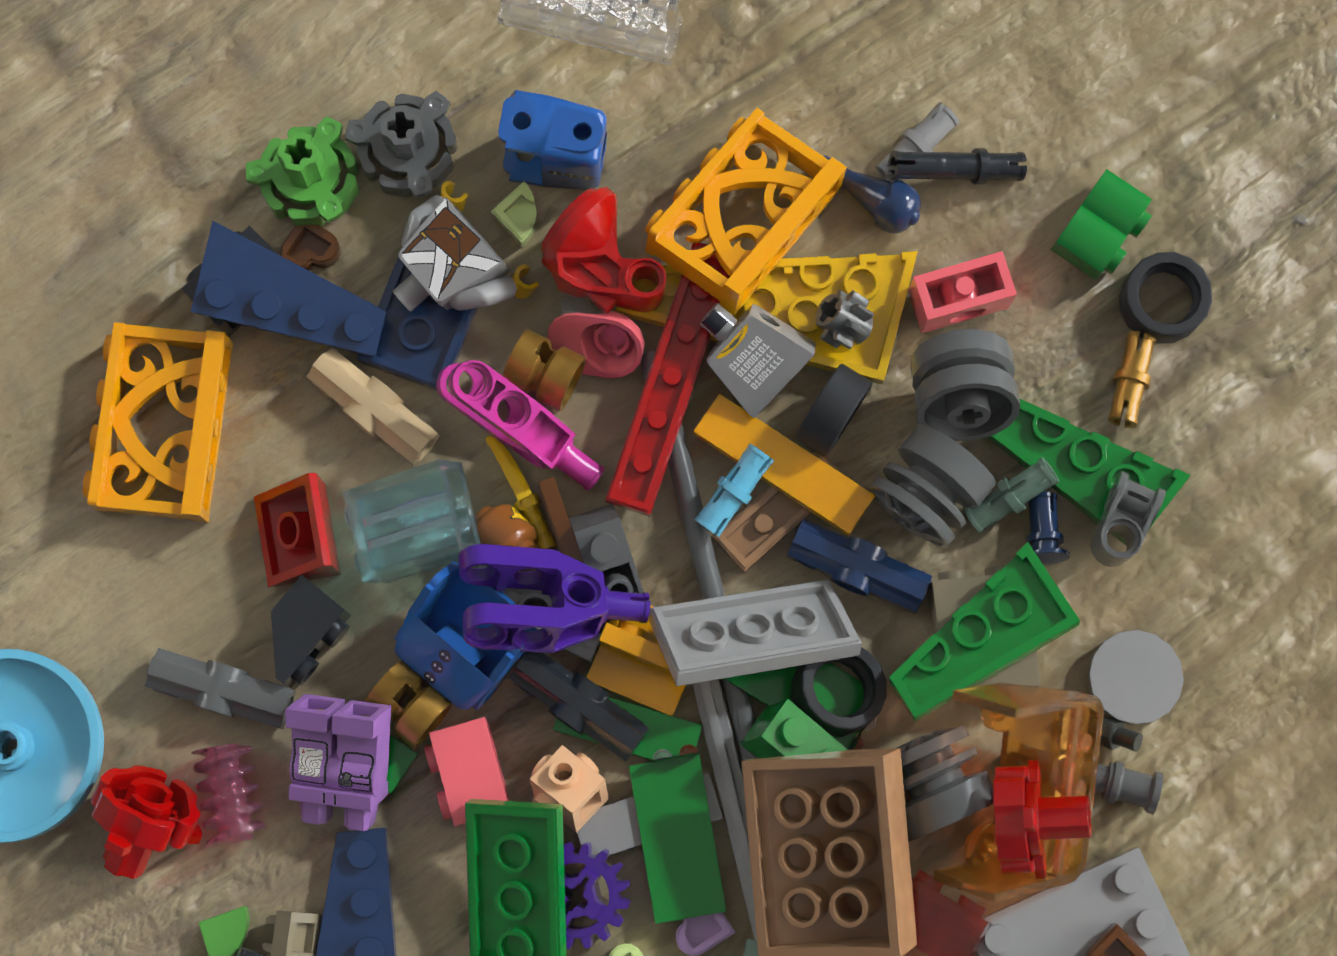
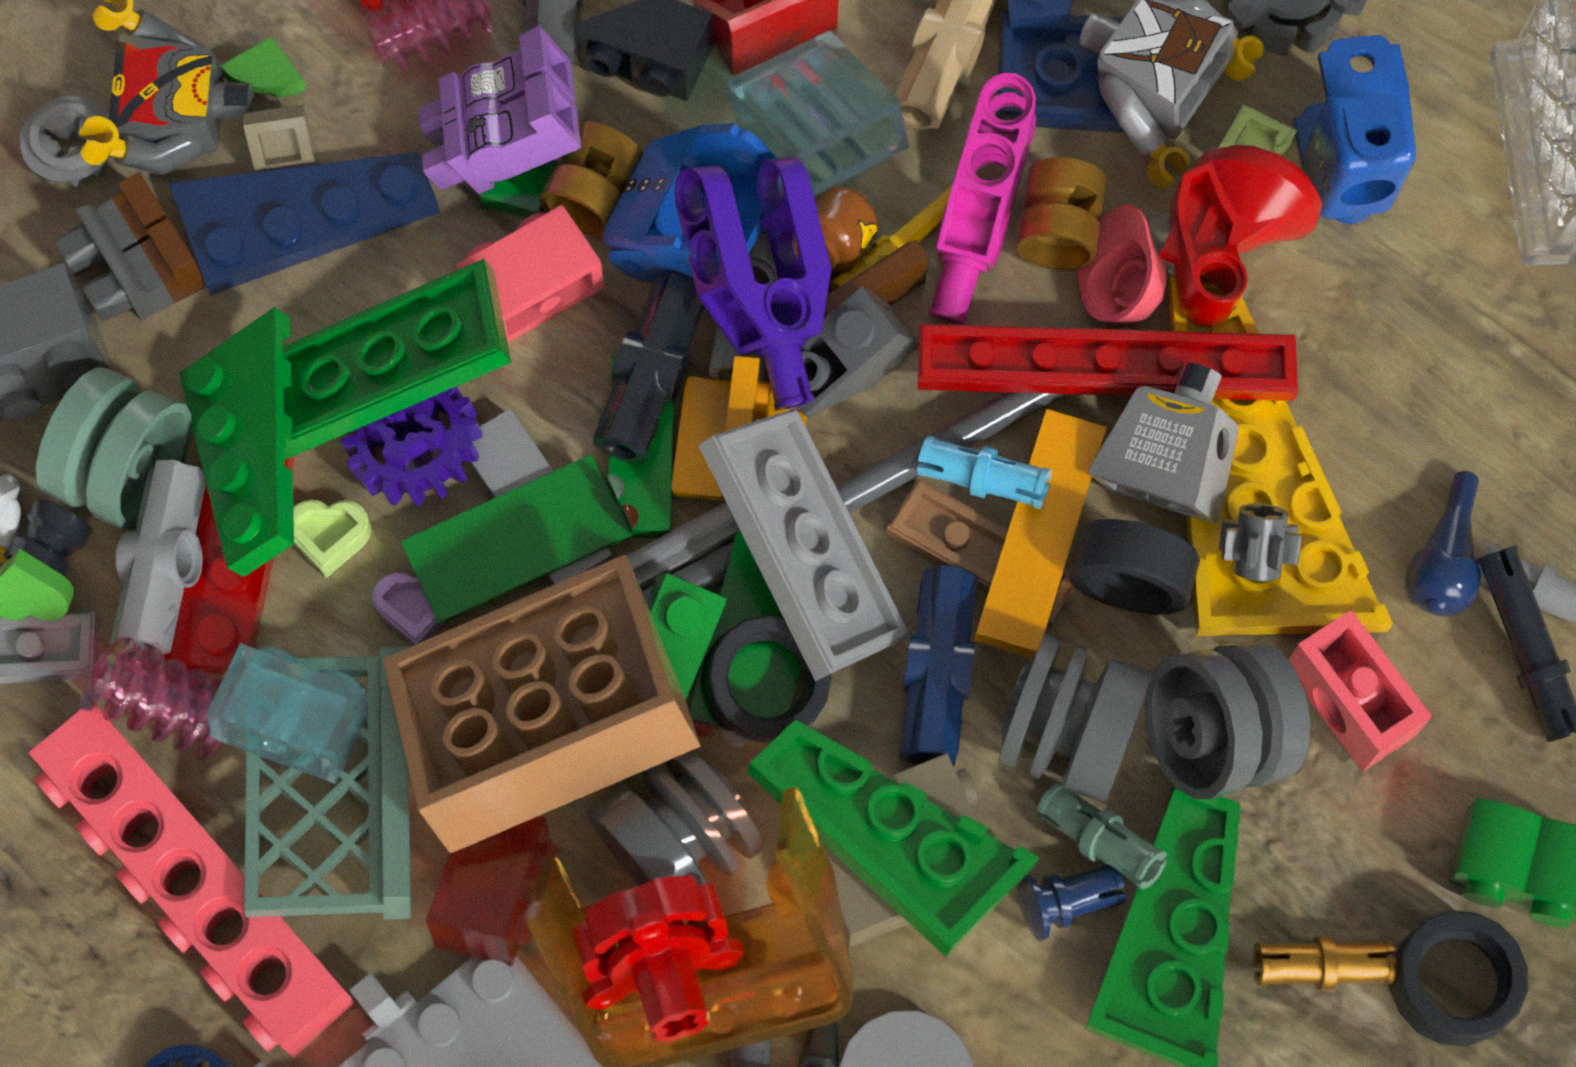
camera: 75 degrees right, 10 degrees down
light nougat brick [530,745,609,833] -> none
light orange fence [645,108,847,315] -> none
dark grey piece [1091,471,1166,567] -> none

